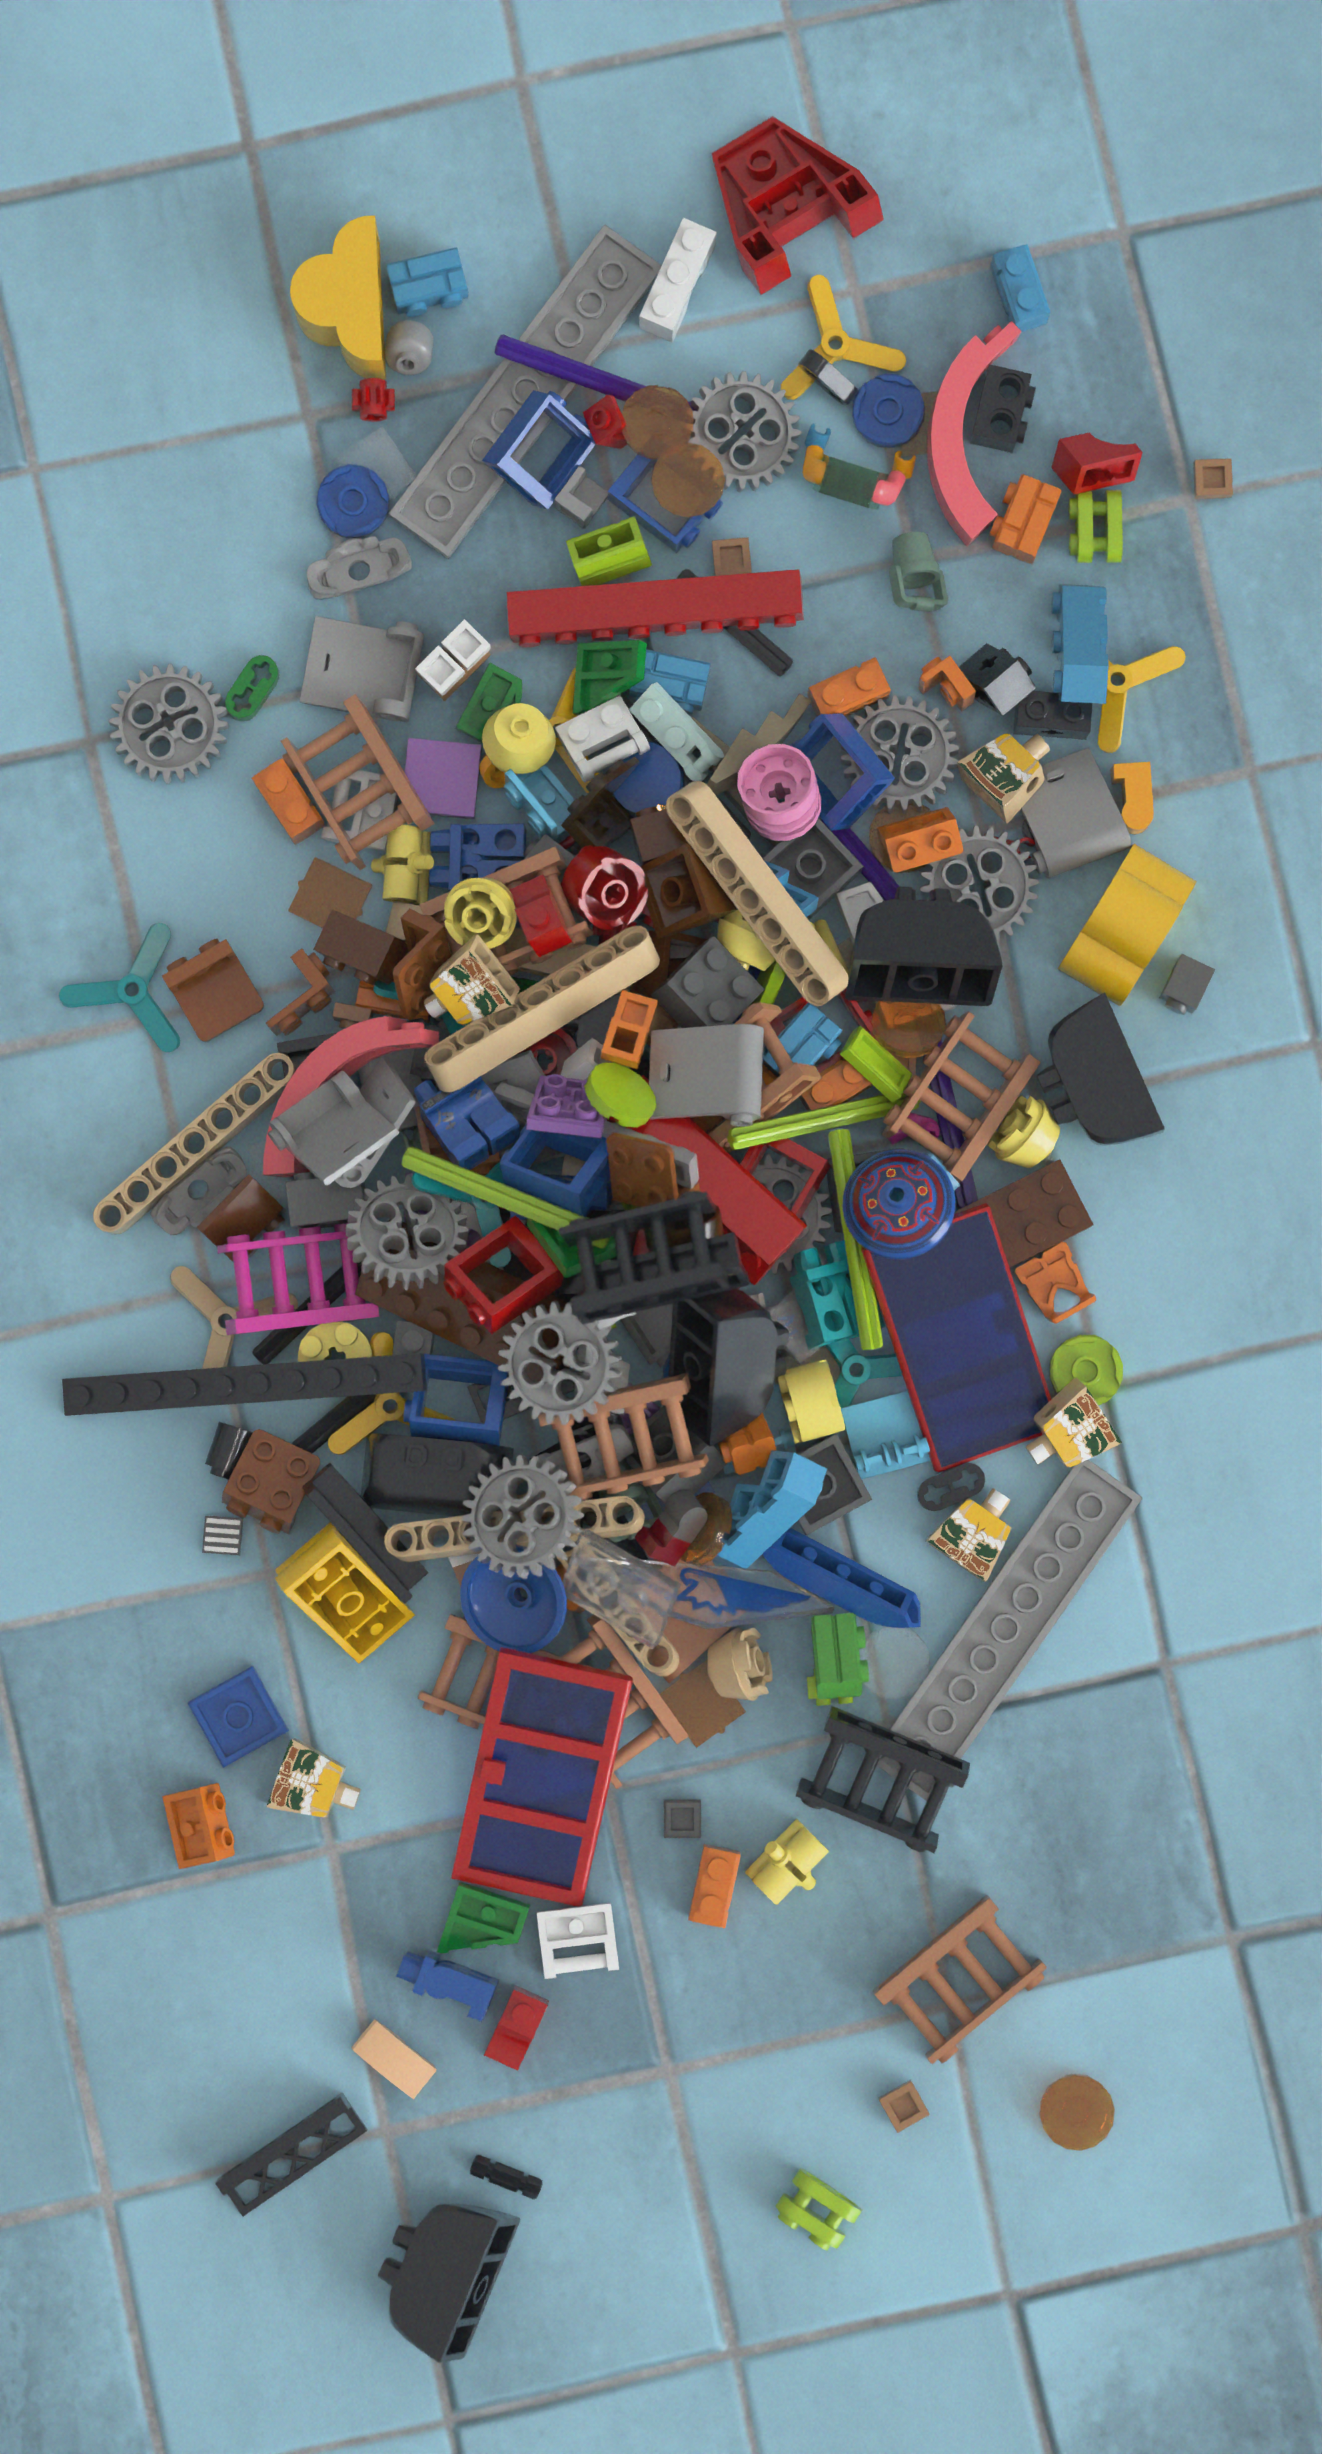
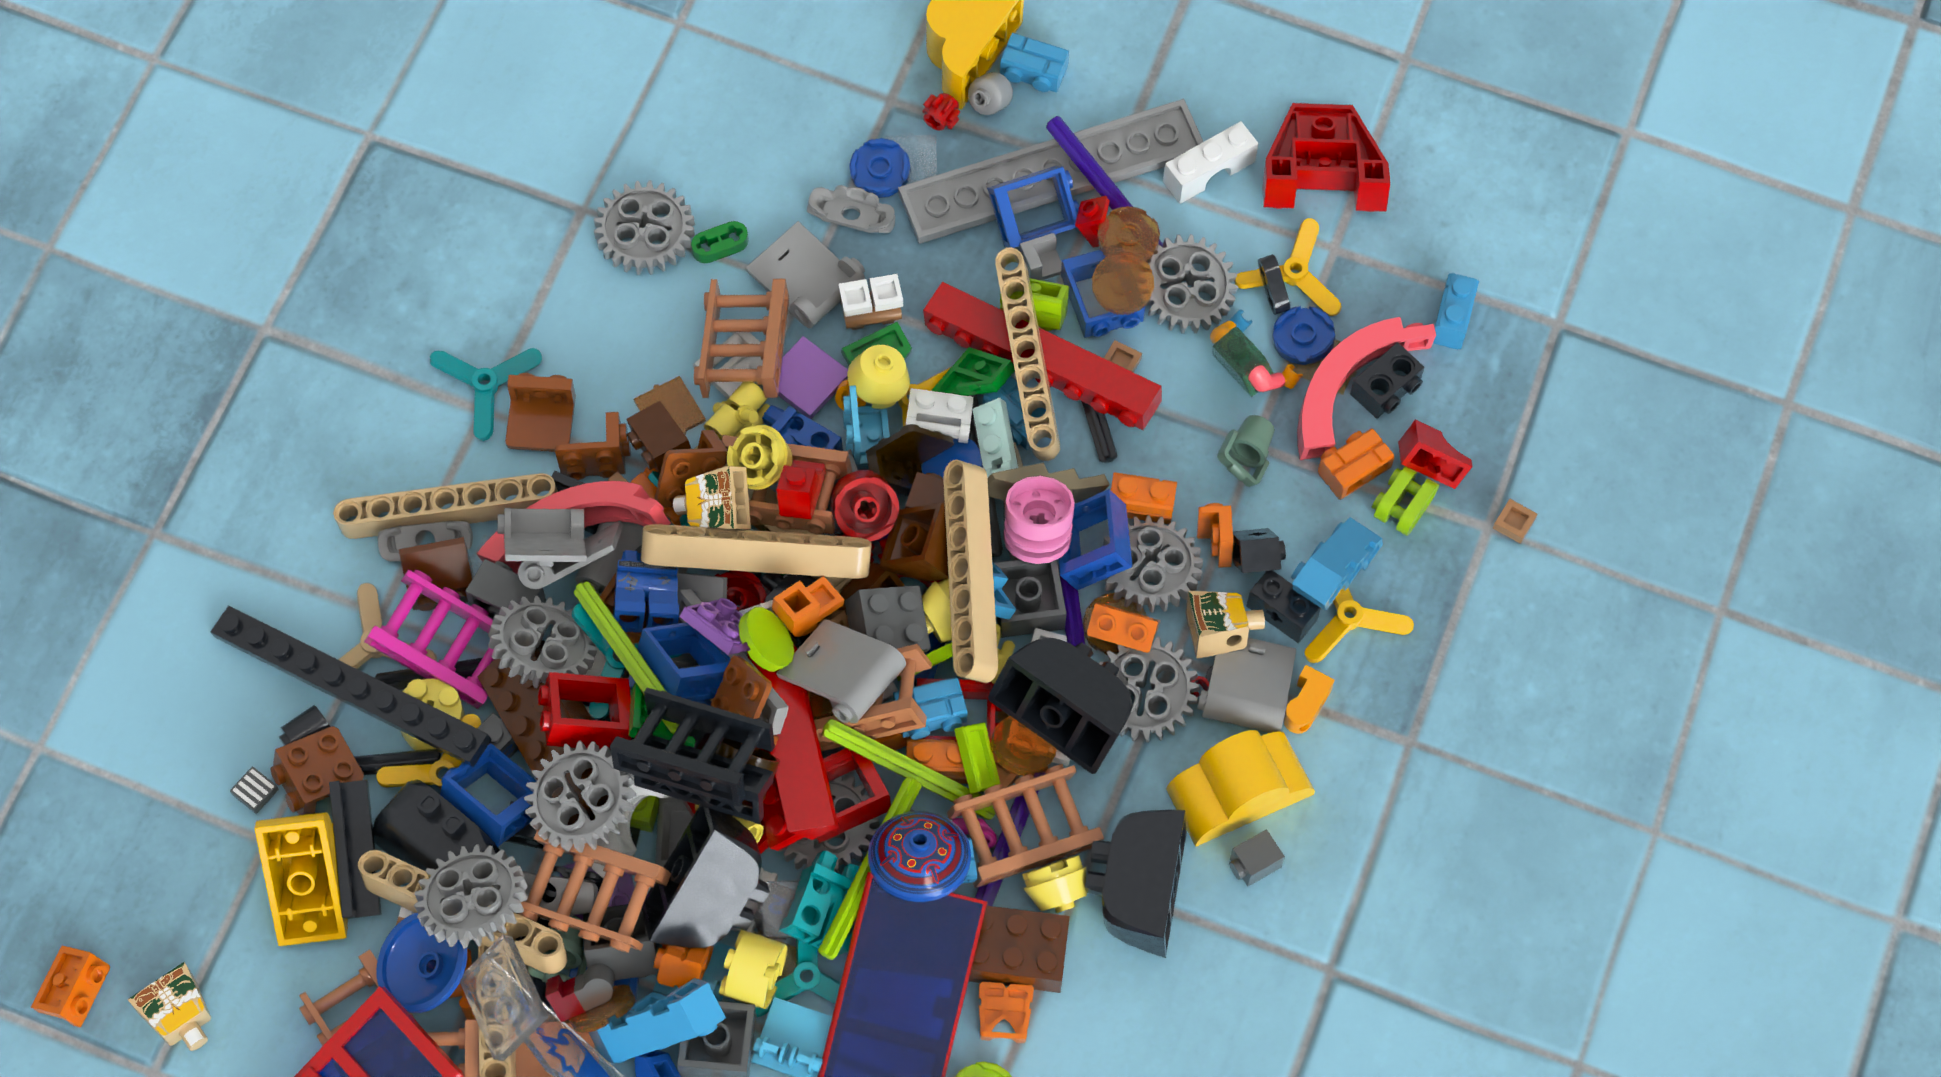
camera: 35 degrees right, 20 degrees down
blue tile [187,1666,289,1768] -> none
orange brick [252,758,325,845] -> none
none -> tan beam [995,247,1060,461]

